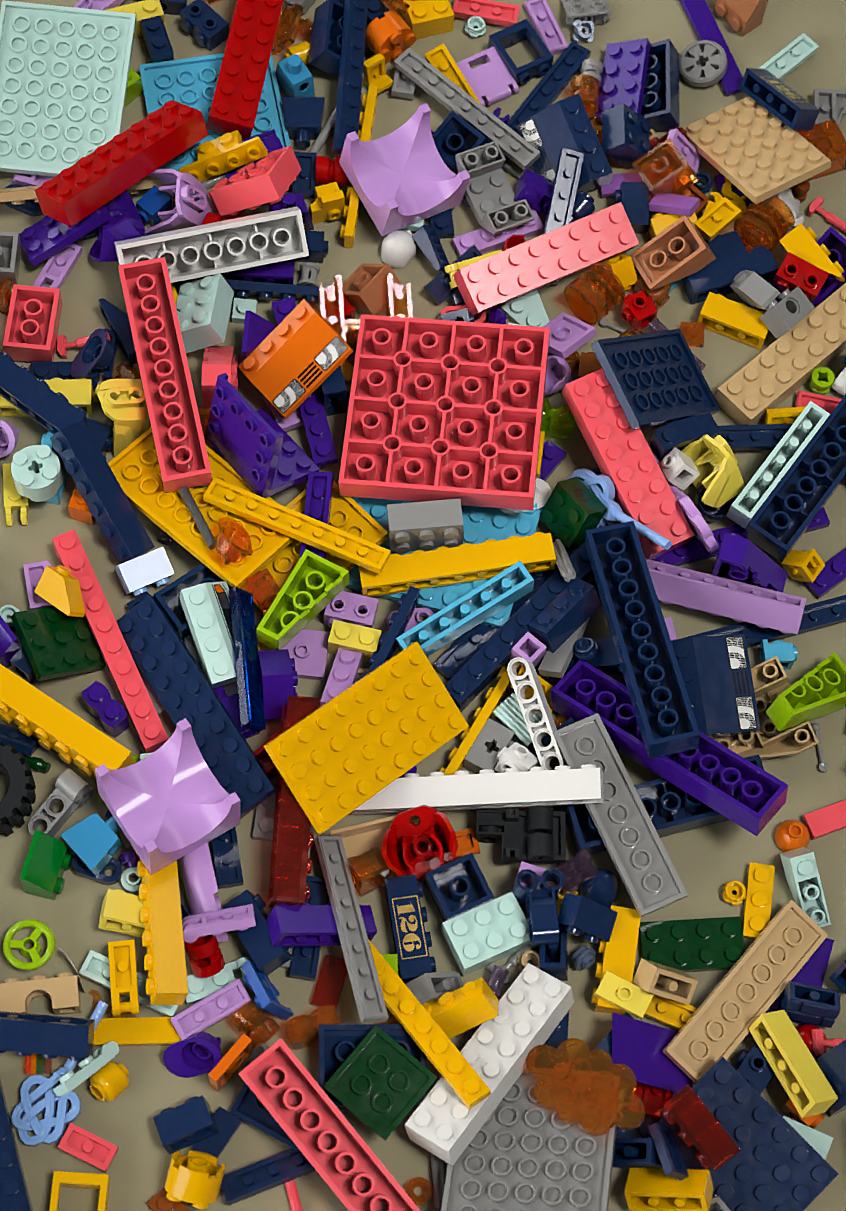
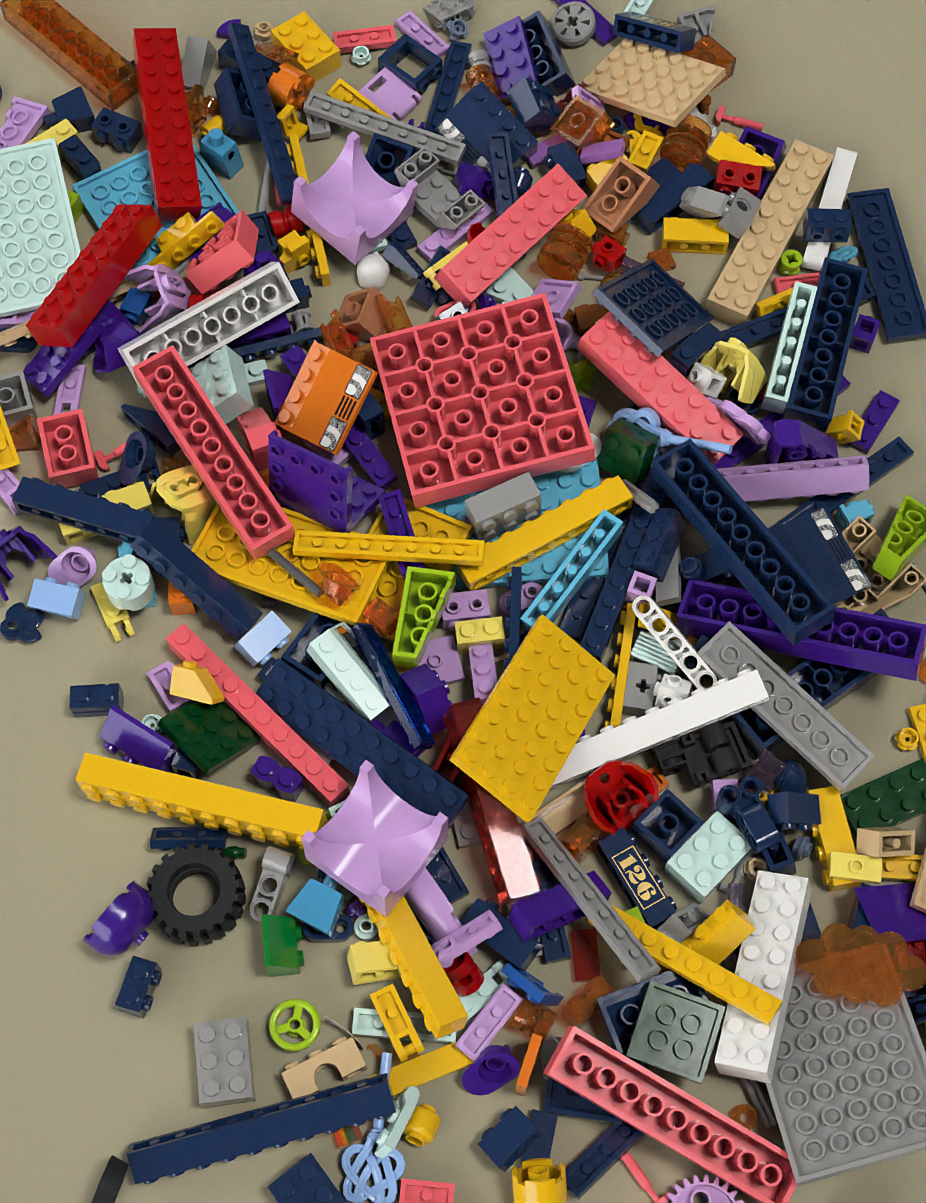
camera: 15 degrees left, 0 degrees up
dark blue torso [282,97,325,149] -> none

